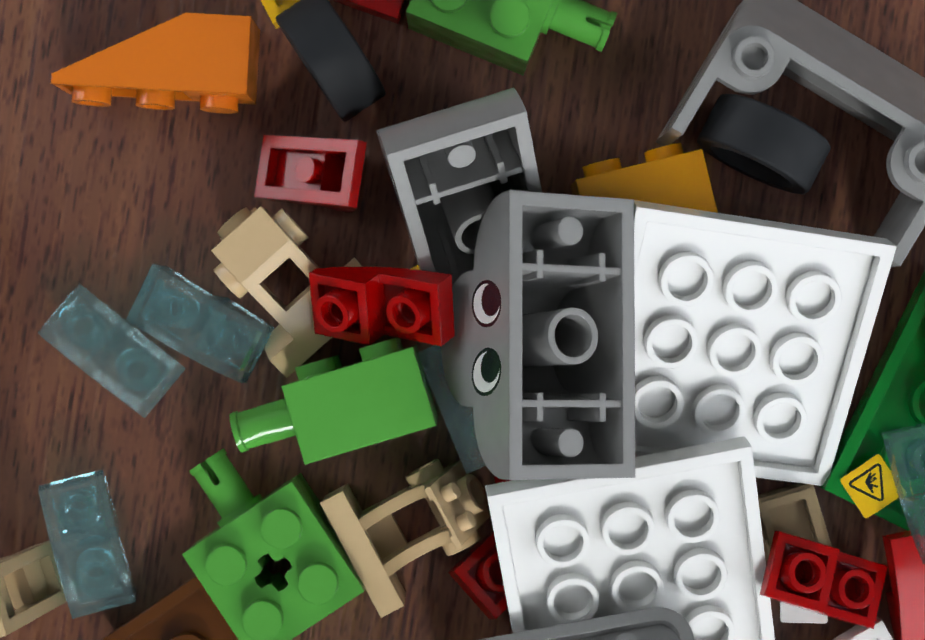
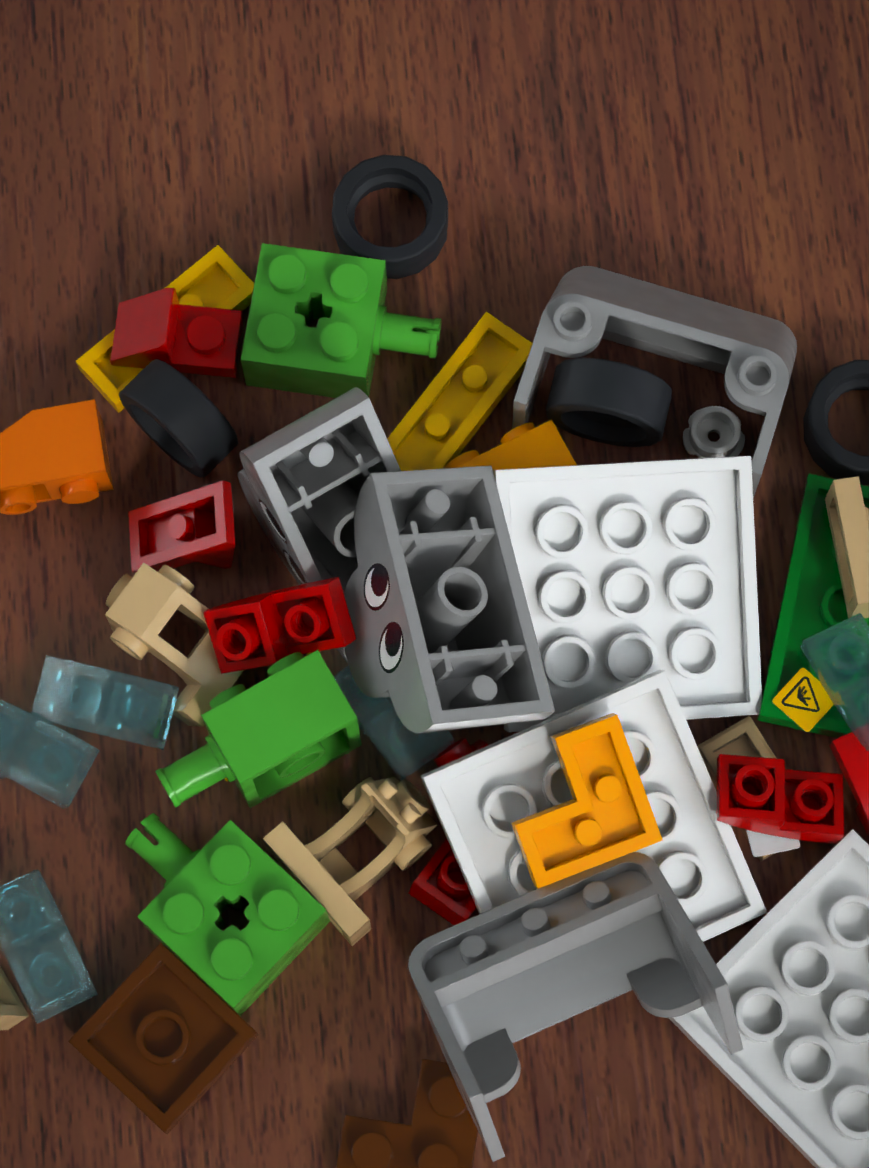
camera: 15 degrees left, 15 degrees down
none -> yellow plate [387,312,533,471]
none -> light orange plate [511,713,663,888]
none -> white plate [683,406,745,458]

